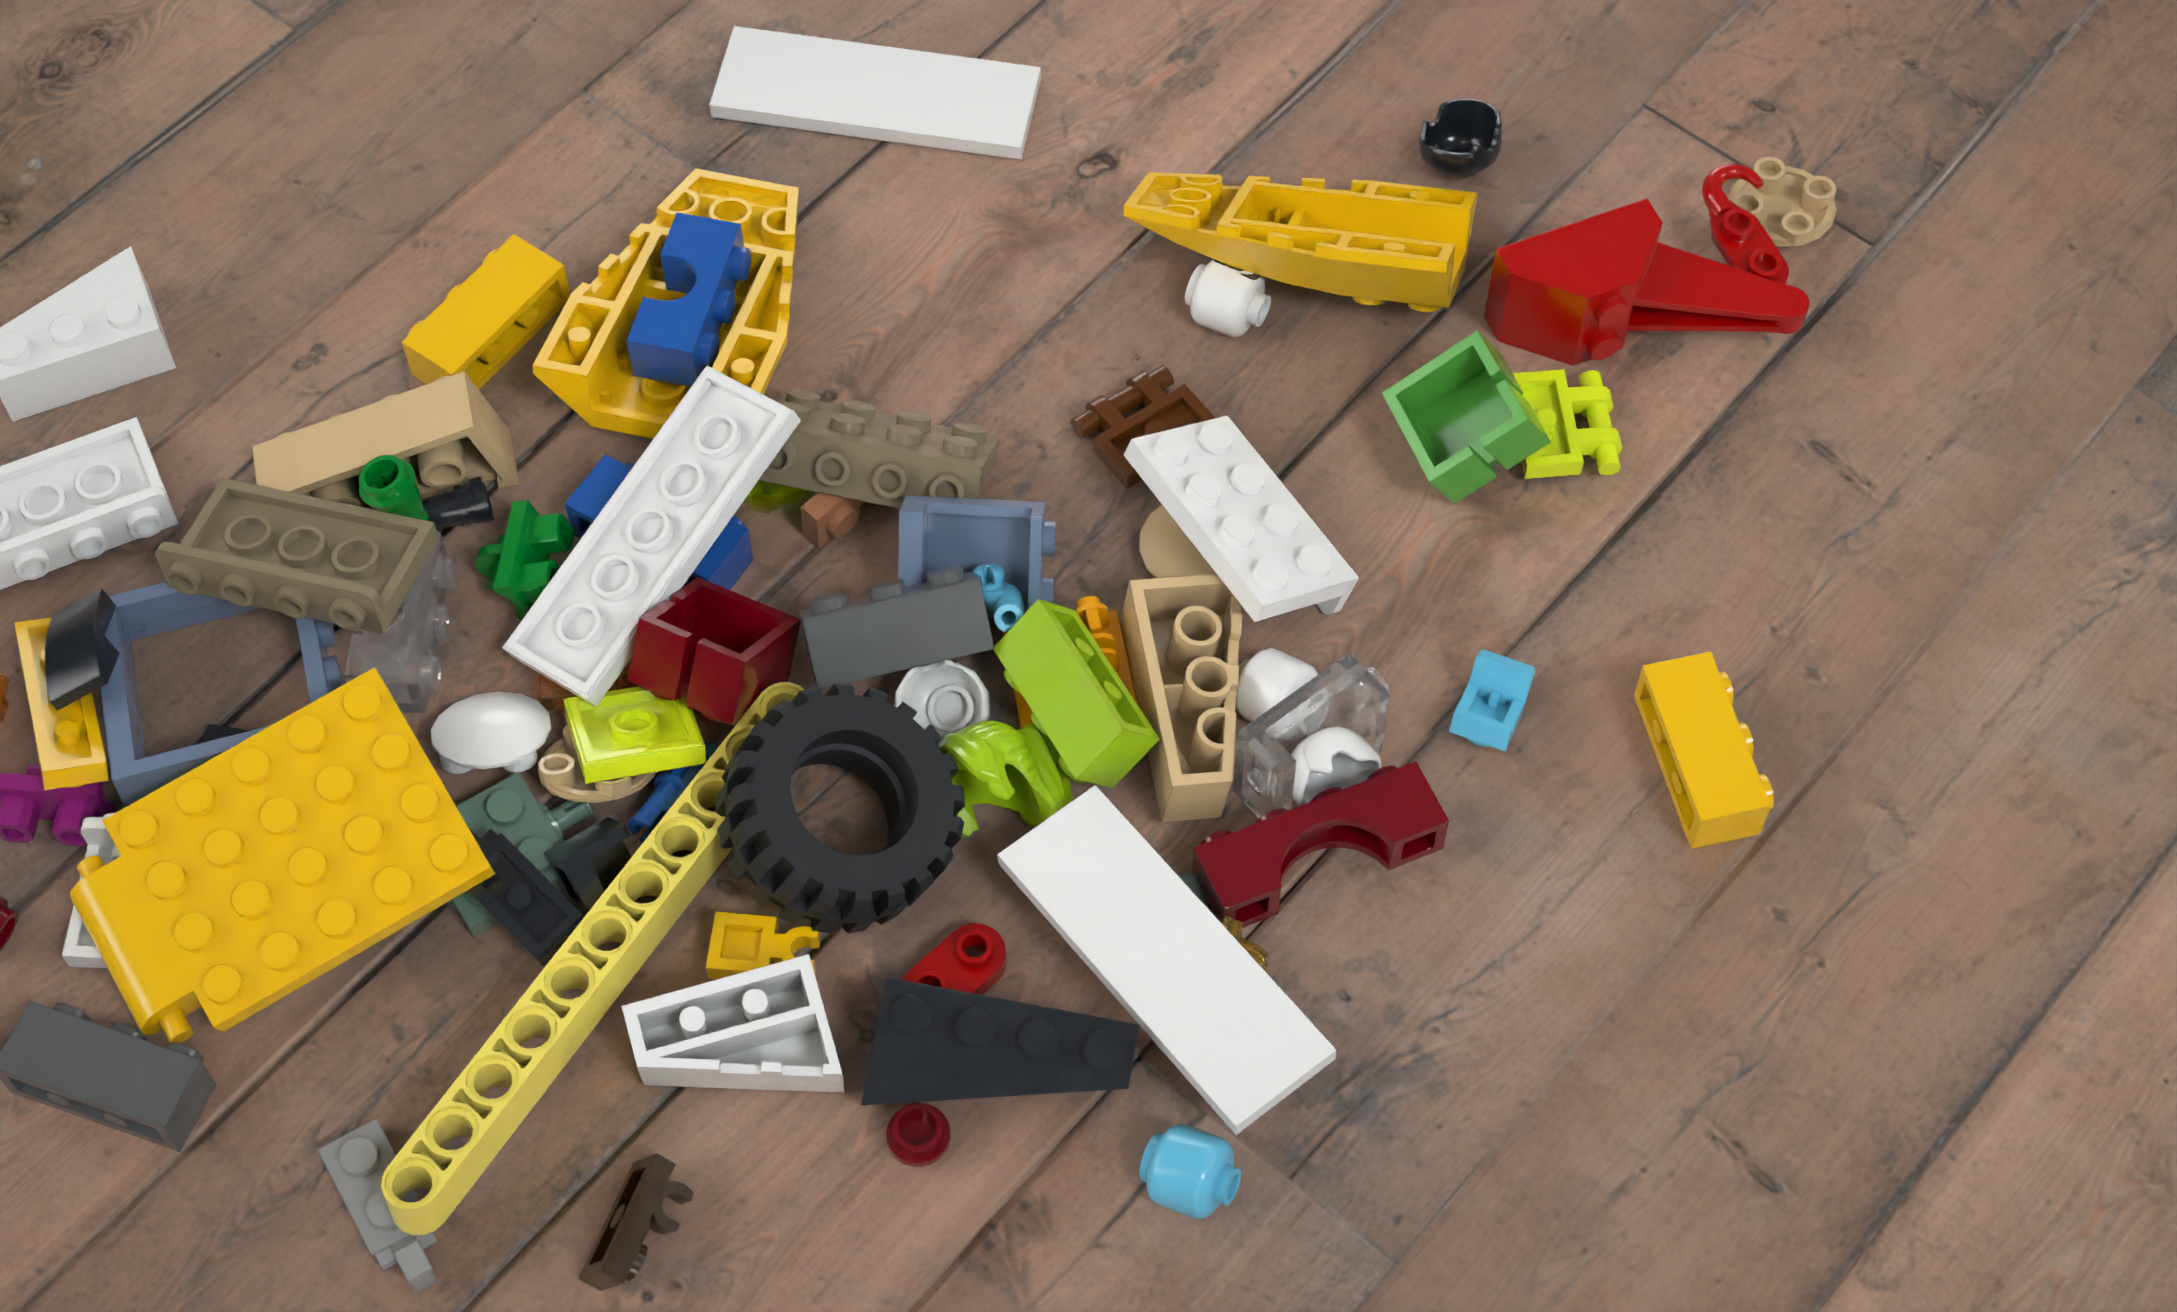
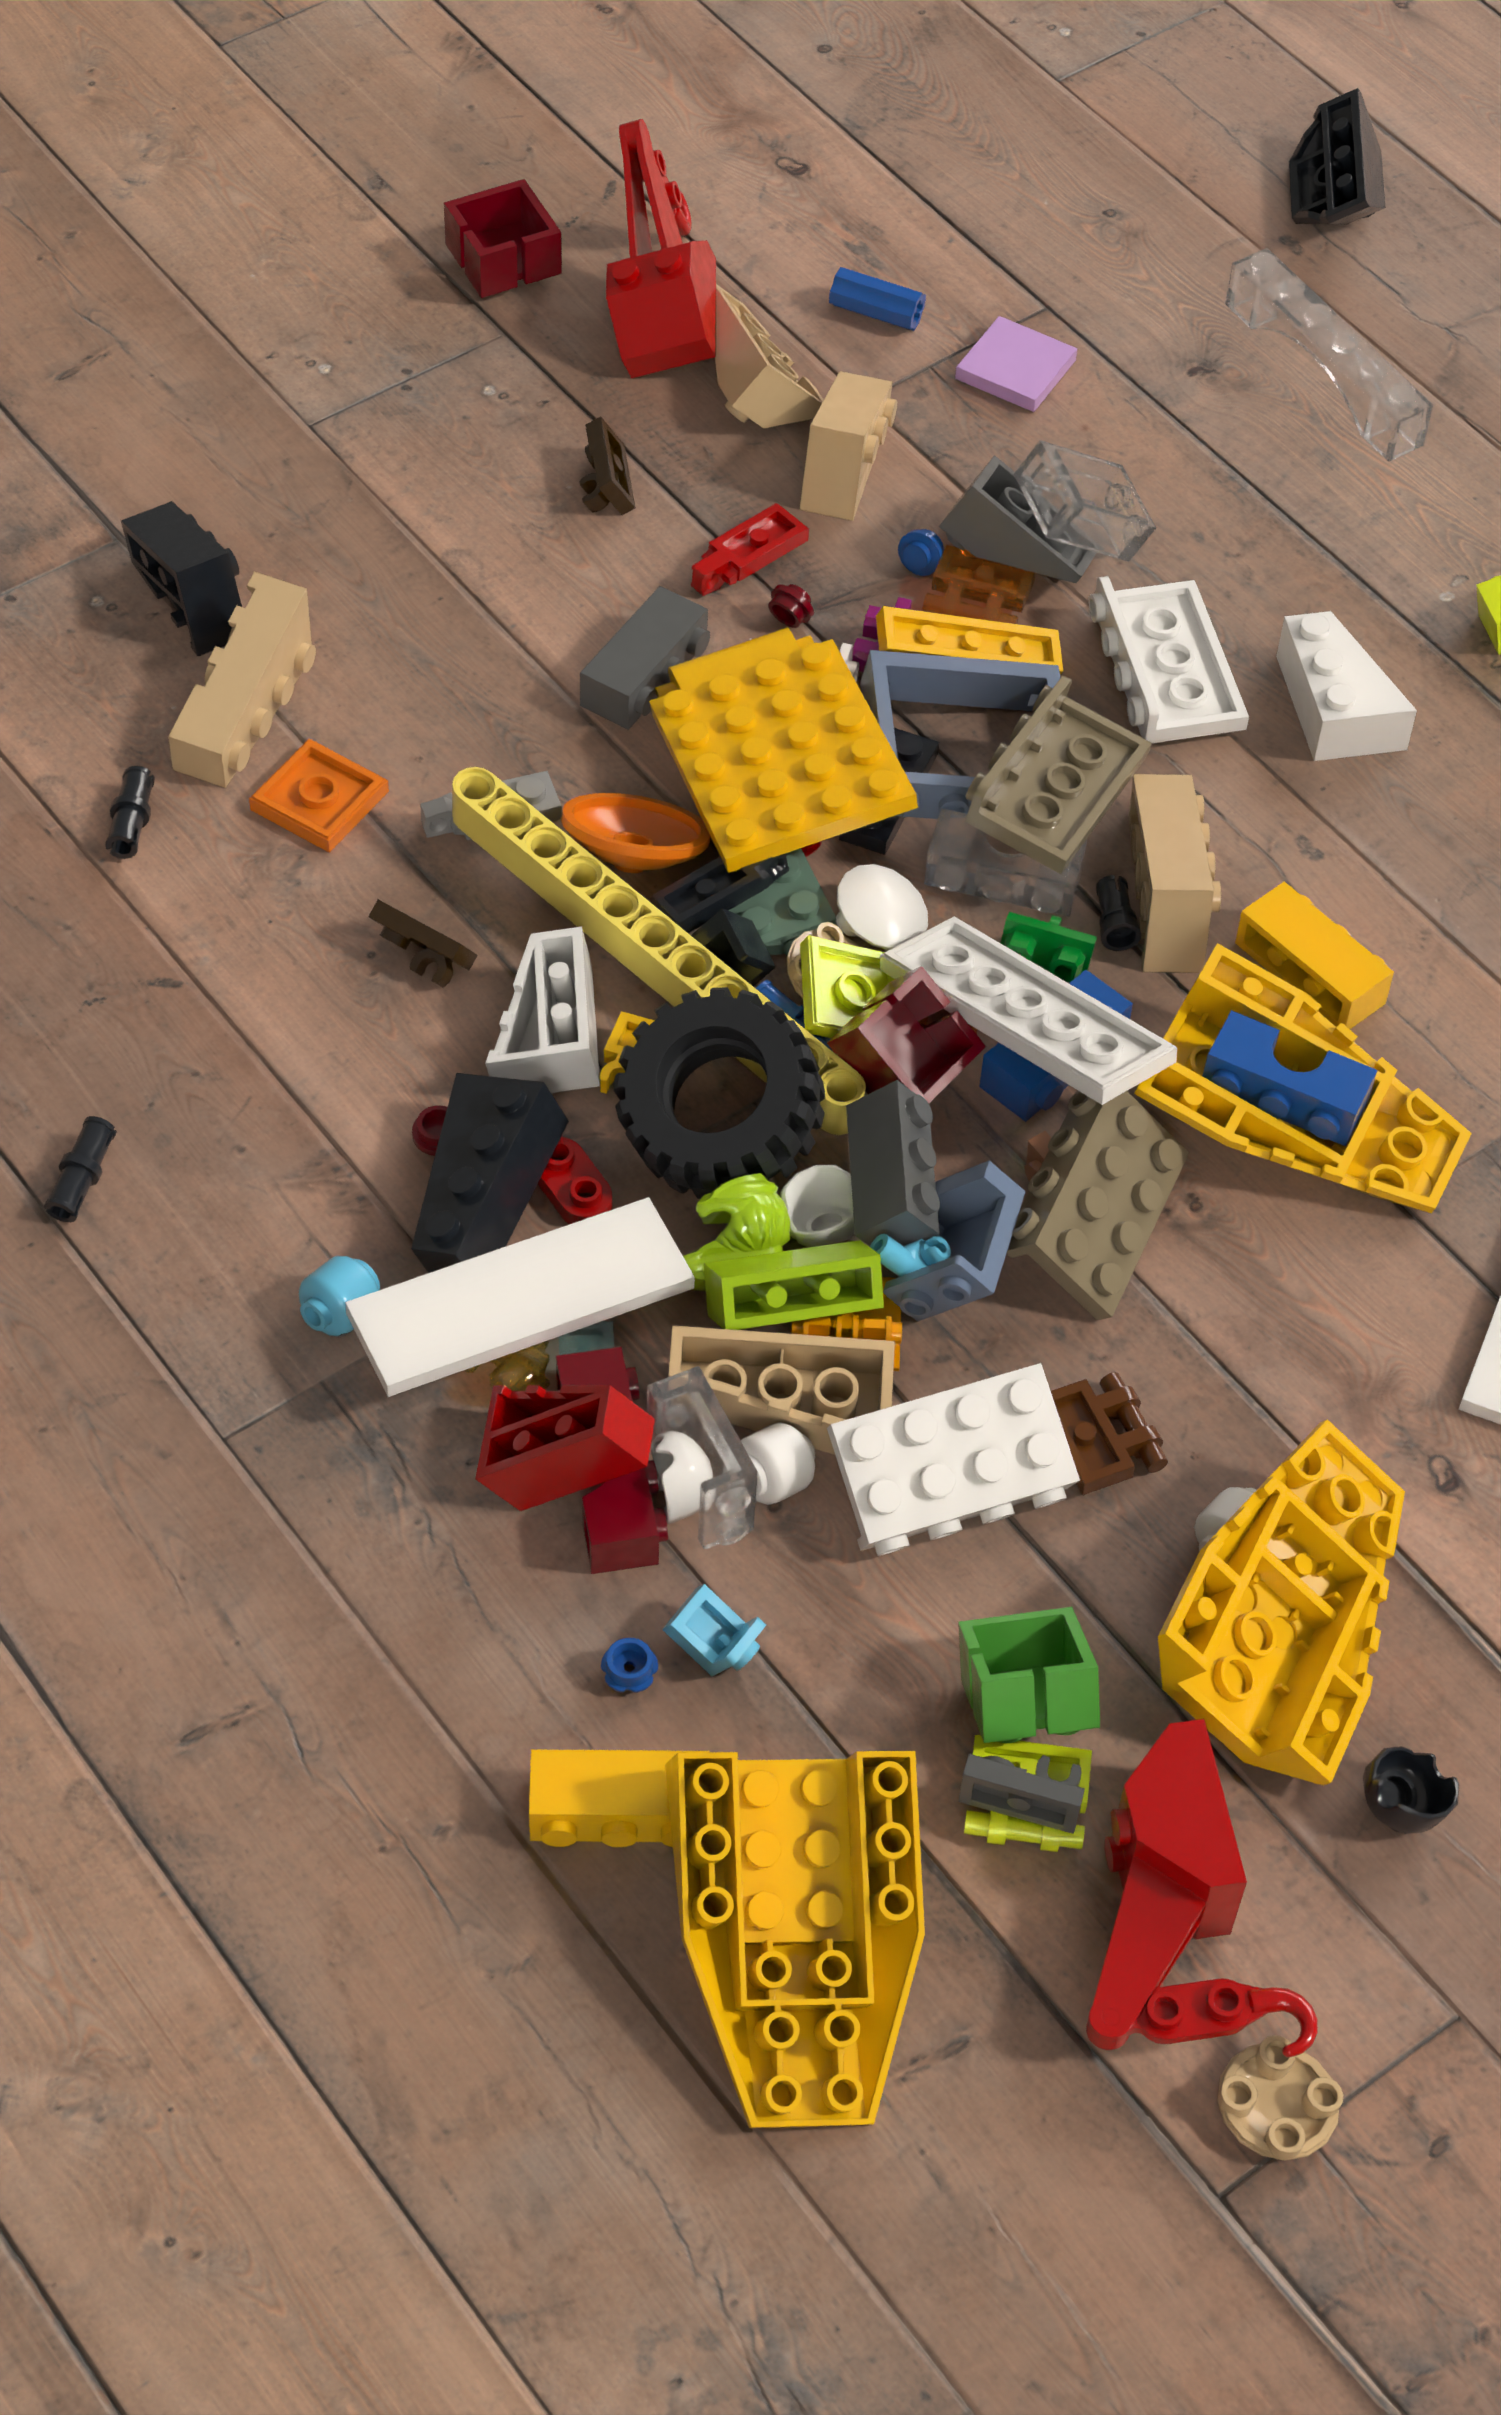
camera: 100 degrees right, 5 degrees down
black slope [45,588,119,711] -> none
green cone [359,455,428,521] -> none
none -> red wedge [475,1385,655,1512]
none -> orange dish [561,793,711,873]
none -> blue plate [601,1638,658,1693]
none -> yellow wedge [665,1751,925,2128]
none -> dark grey plate [958,1754,1085,1834]

